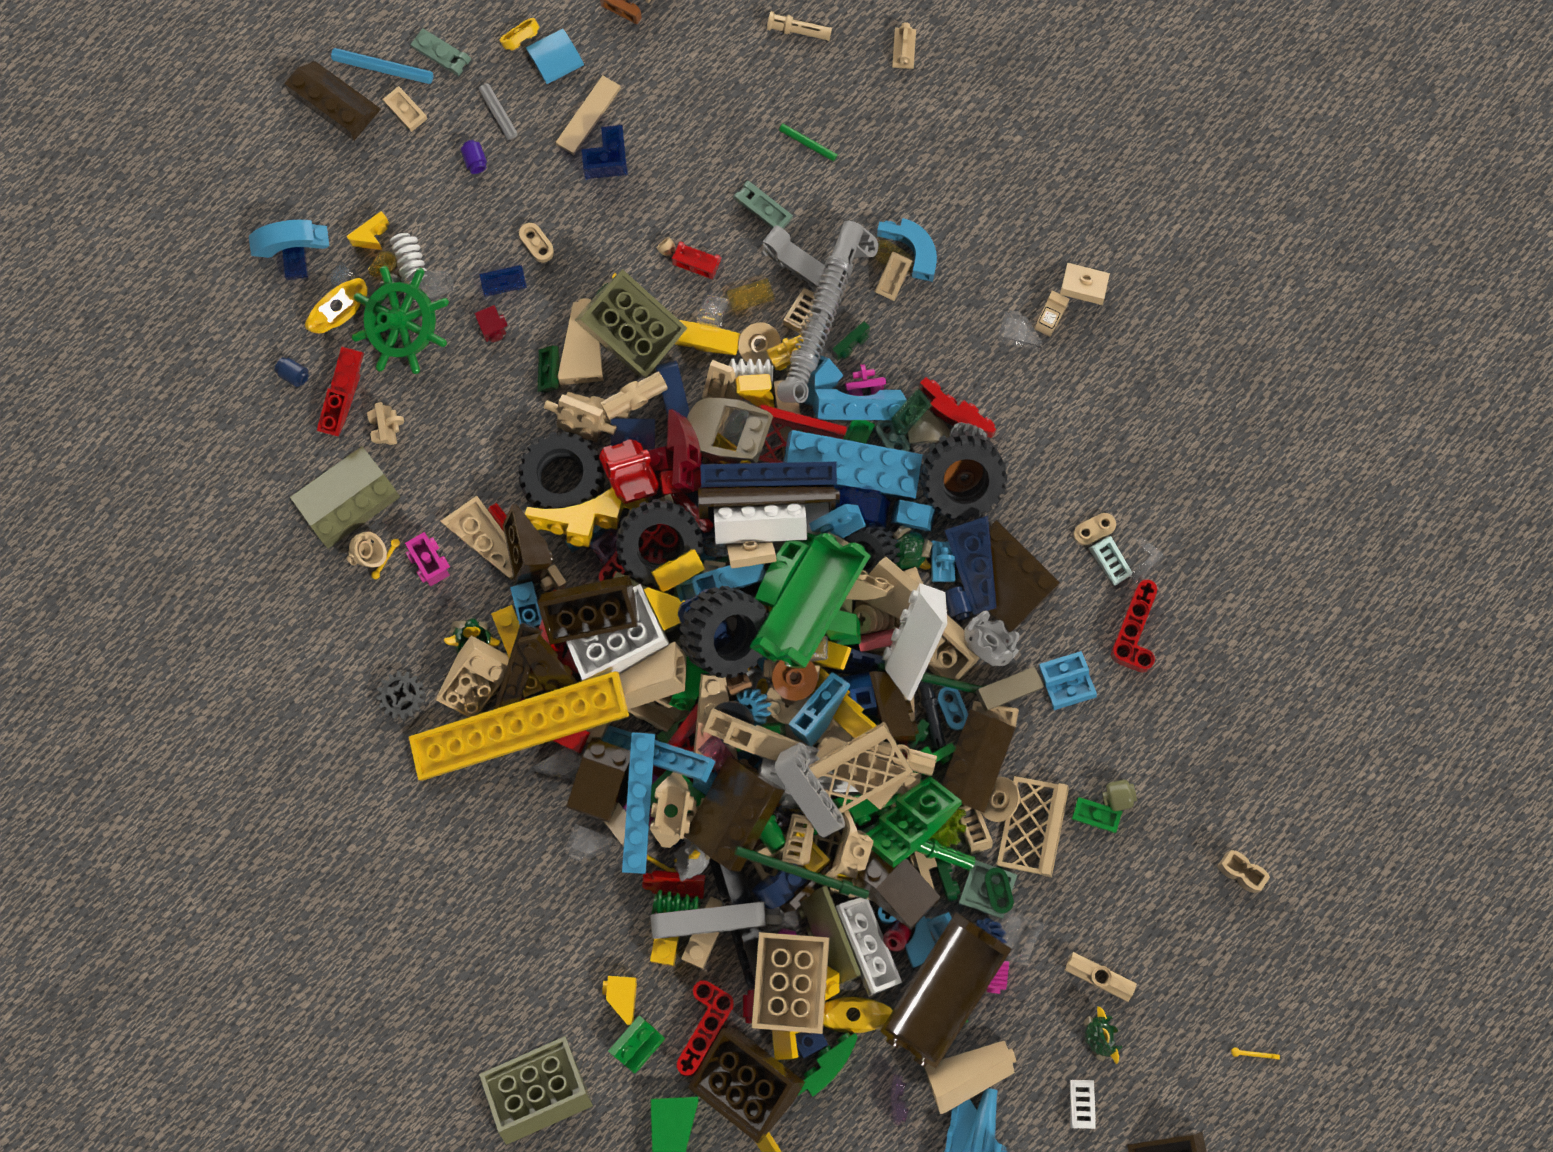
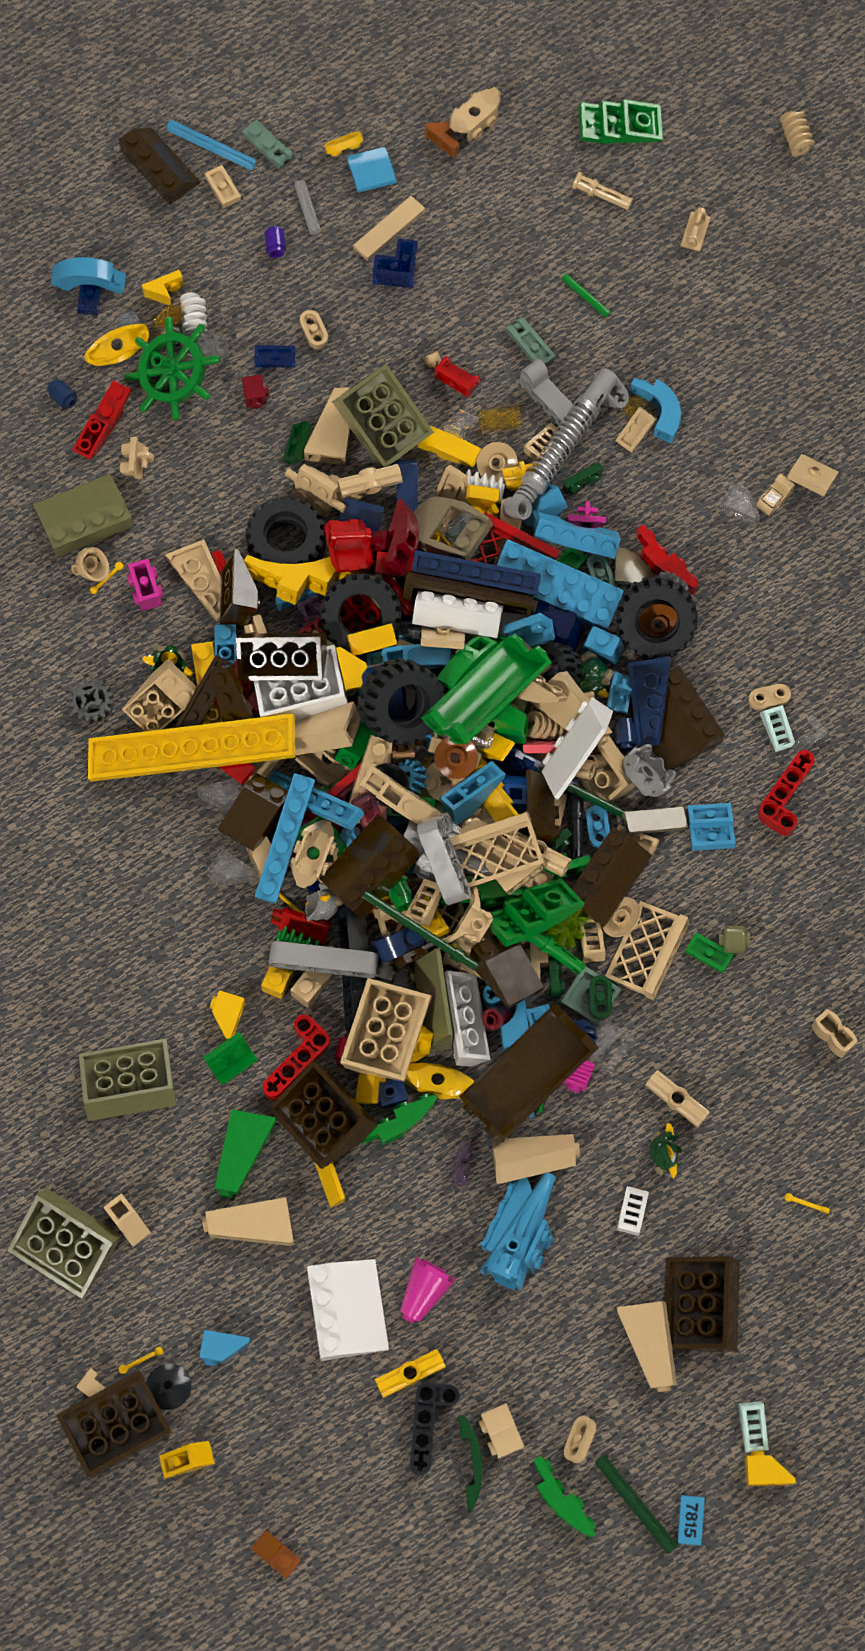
camera: 10 degrees right, 5 degrees down
clear green slope [891,388,931,435] -> none

